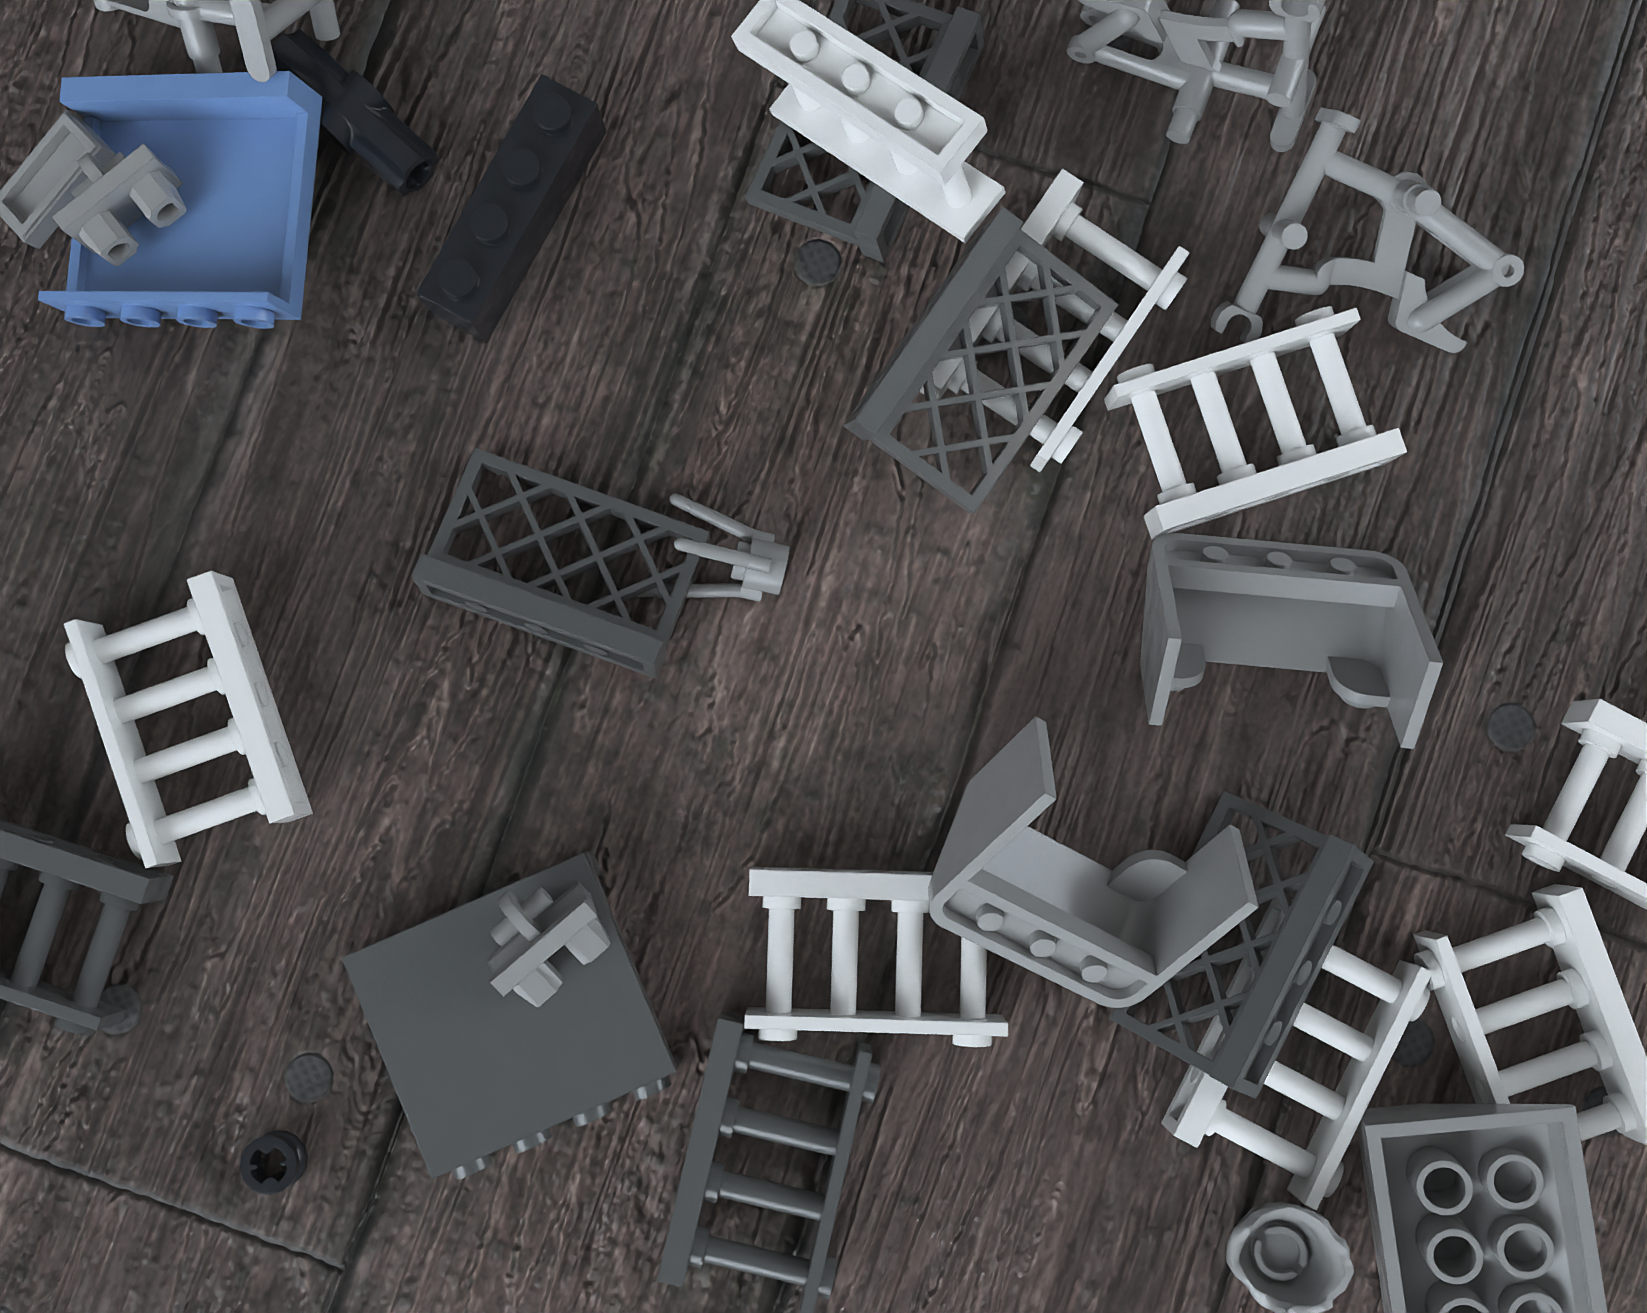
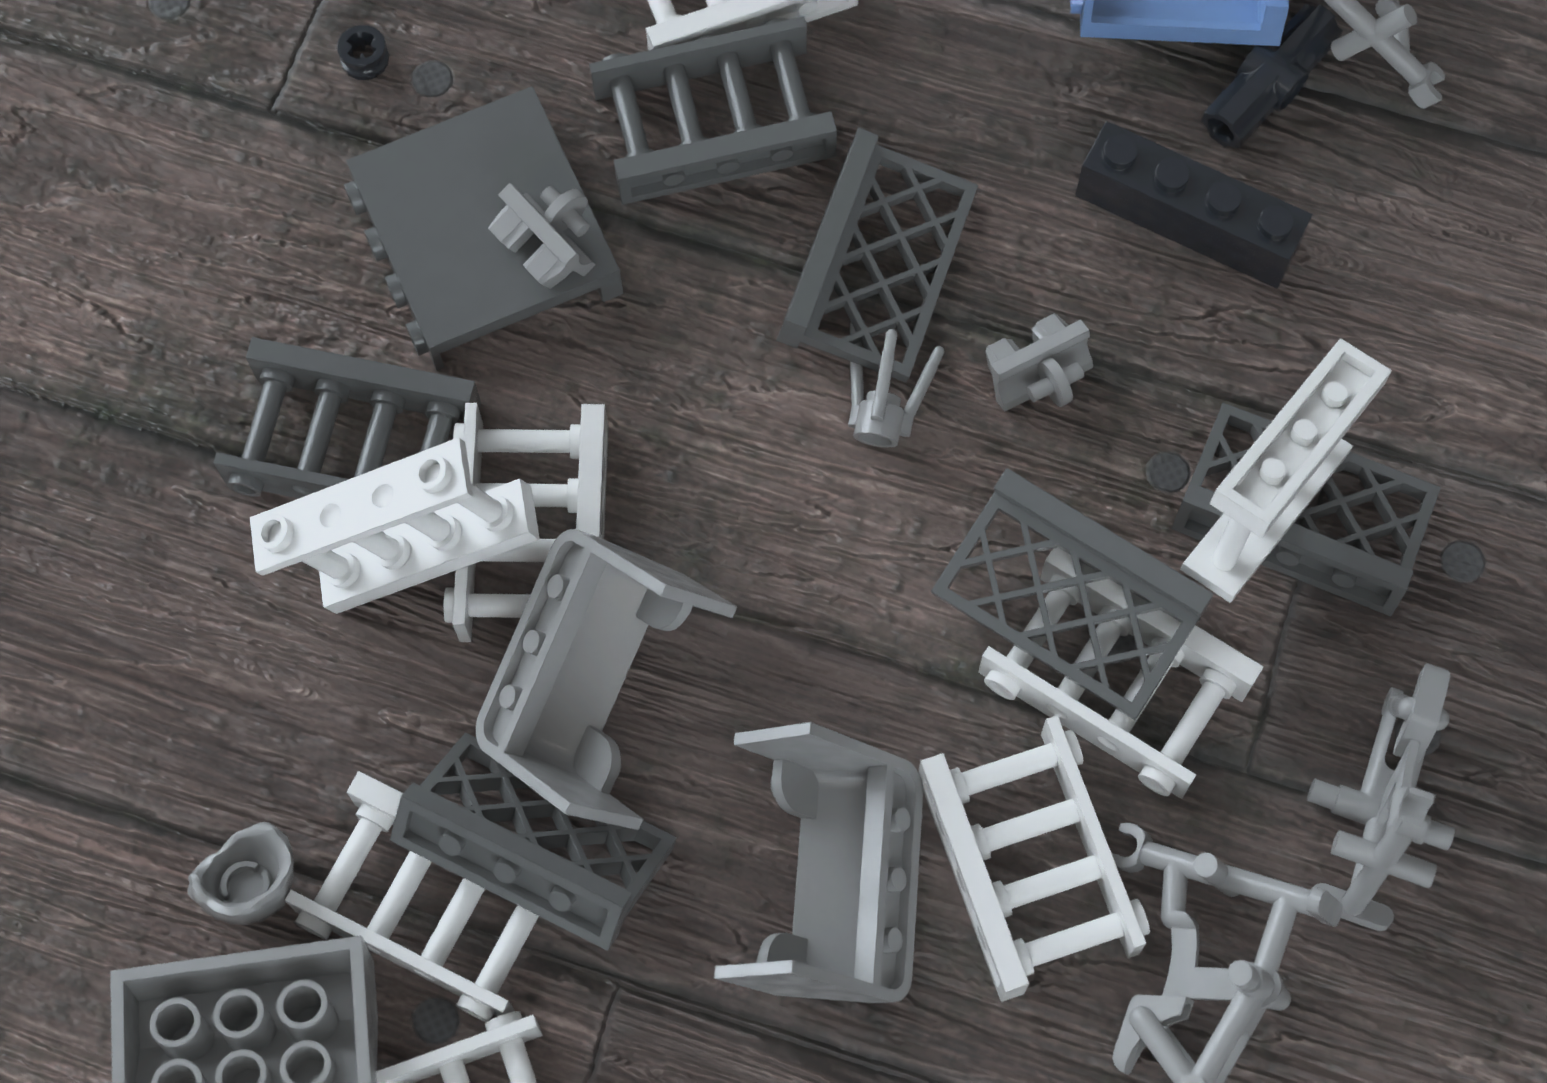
camera: 90 degrees right, 15 degrees down
none -> white fence [250,437,540,614]
none -> dark grey fence [589,16,837,205]
none -> light grey hips [986,313,1093,412]

